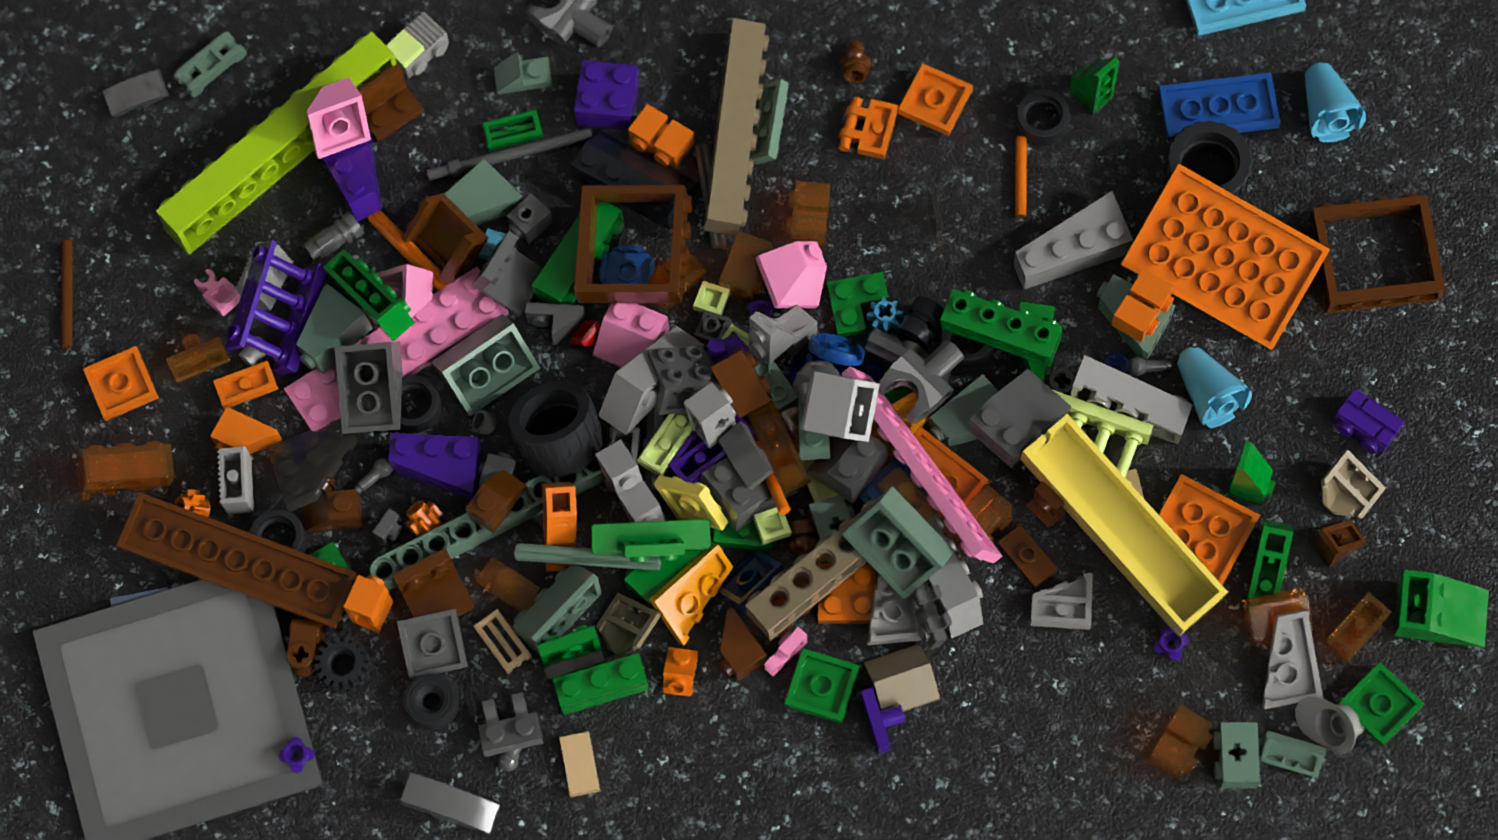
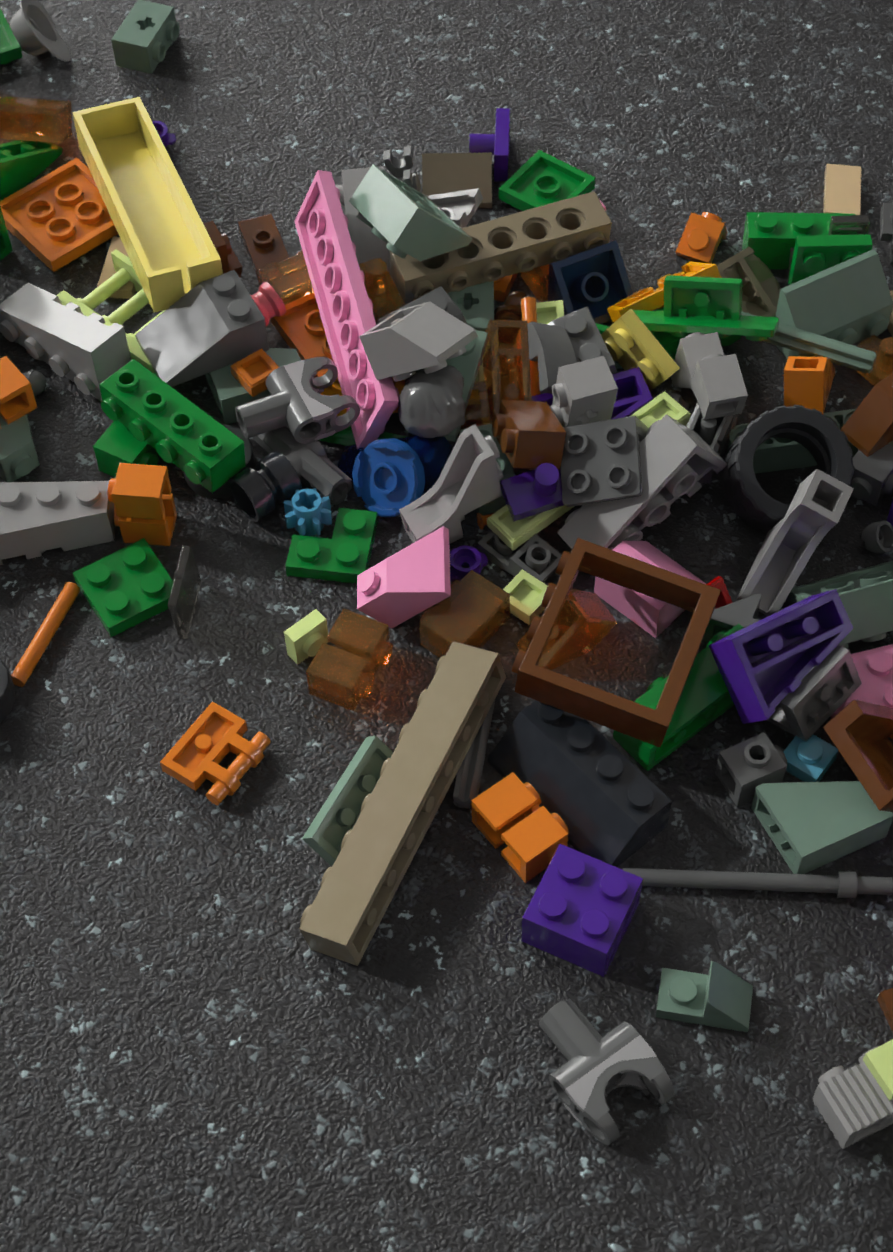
camera: 165 degrees left, 15 degrees down
green tile [482,110,543,152] -> none
blue tile [599,245,656,284] -> none
reddish brown slope [719,607,767,681] -> none
reddish brown piece [840,40,871,84] -> none
orange plate [898,63,973,136] -> none
light grey wing [1031,573,1093,630] -> none
clear blue plate [1104,354,1130,375] -> none
clear orange piece [1148,705,1213,781] -> none
sand green plate [1259,731,1326,778] -> none
light grey wing [1262,609,1323,709] -> none
none -> green plate [73,538,183,637]
none -> orange piece [108,463,177,546]
none -> orange tile [230,348,279,397]
none -> coral wheel [250,282,287,326]
none -> yellowish green plate [284,609,329,665]
none -> dark purple wedge [708,589,853,724]
none -> light grey arch [736,469,854,616]

